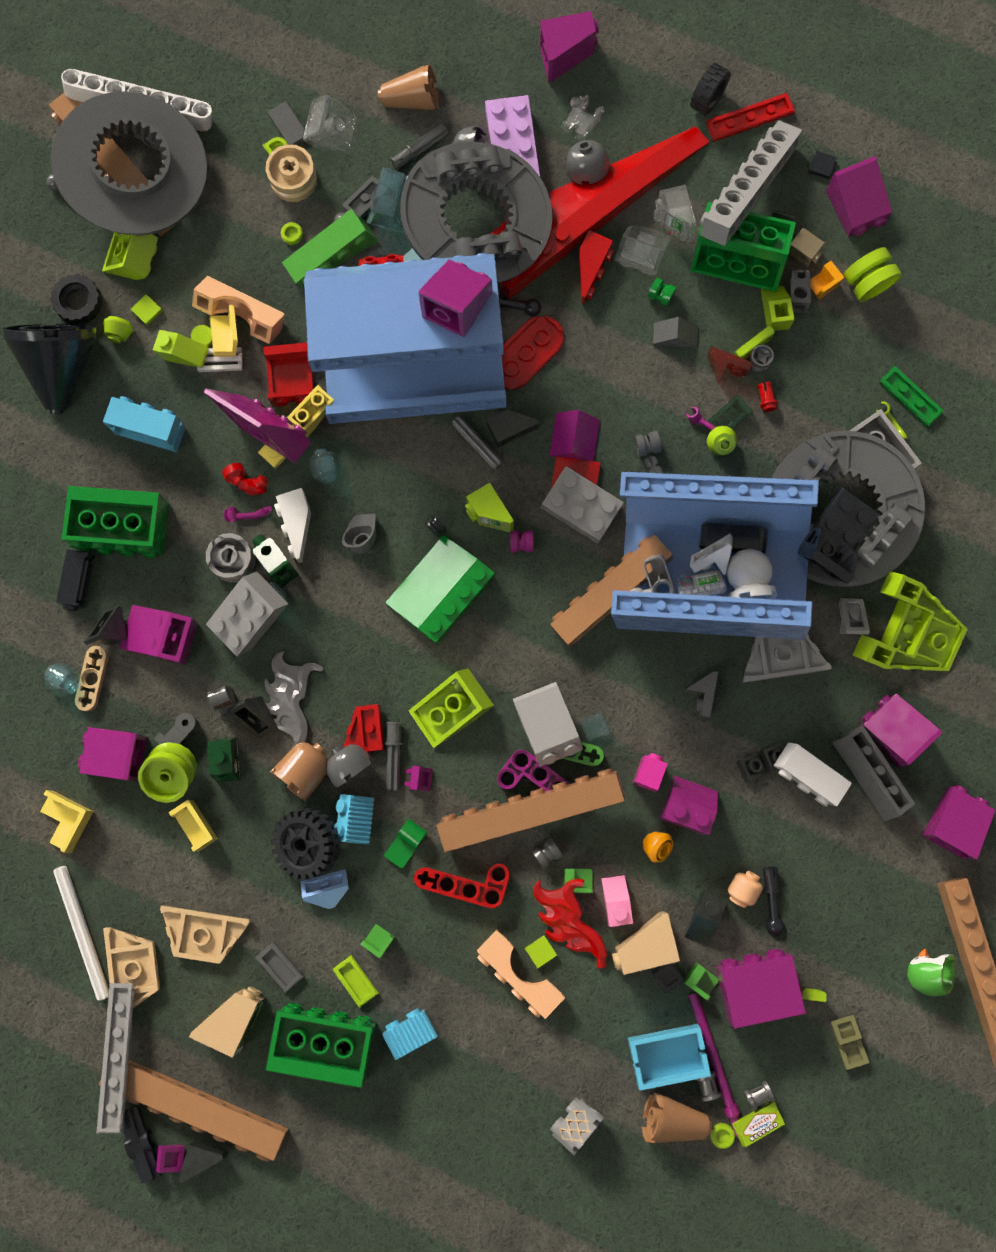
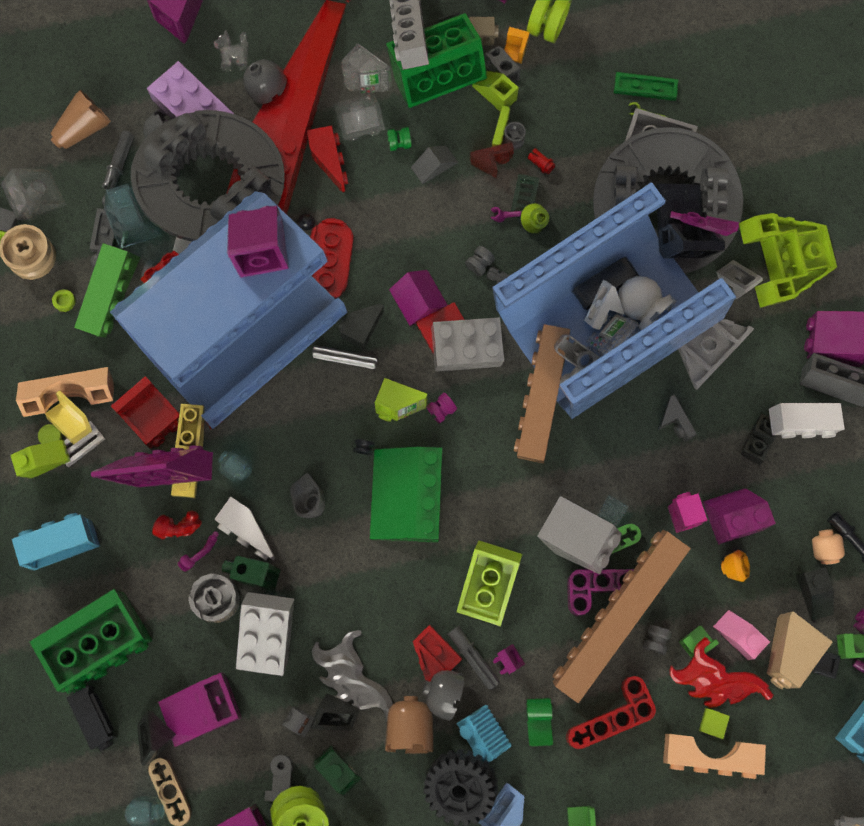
camera: 45 degrees left, 5 degrees down
none -> magenta piece [670,211,739,236]

